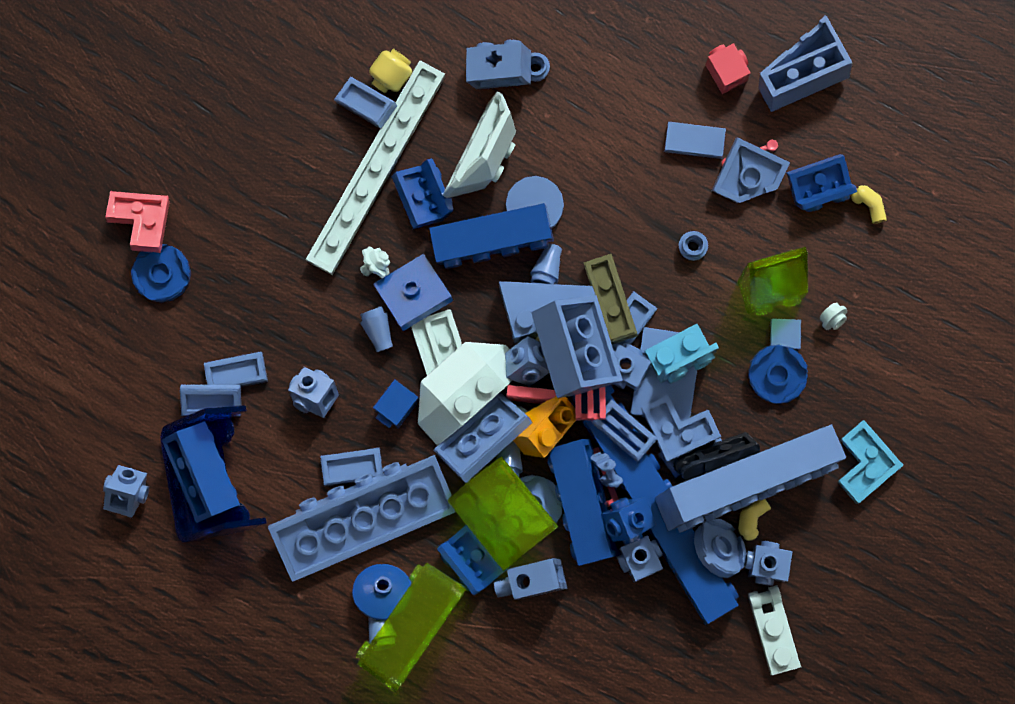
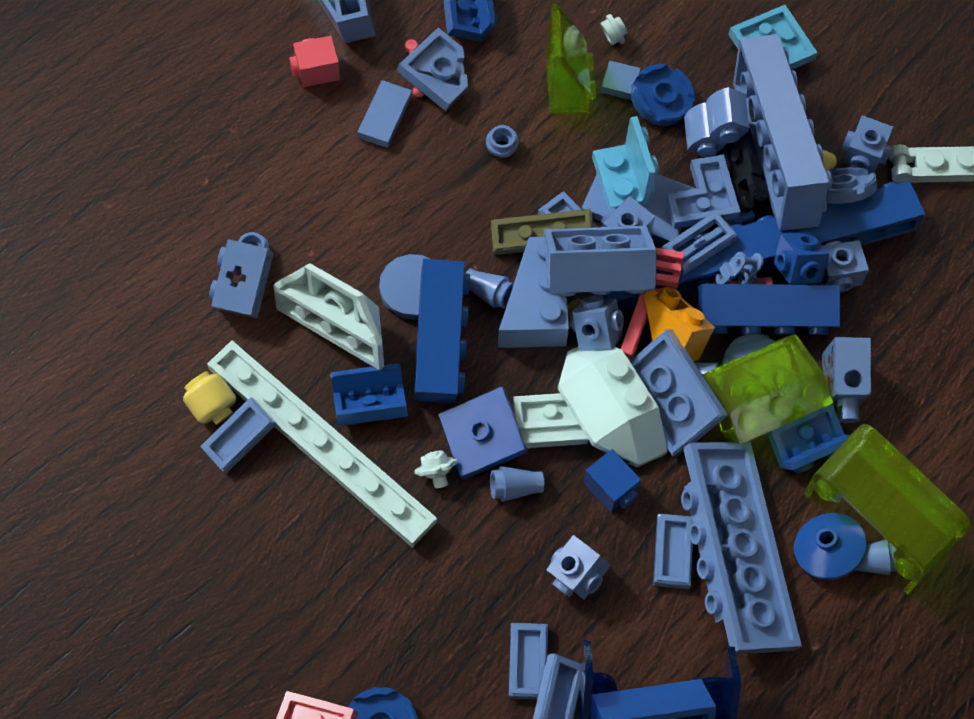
camera: 80 degrees left, 15 degrees down
none -> medium blue brick [684,87,749,158]

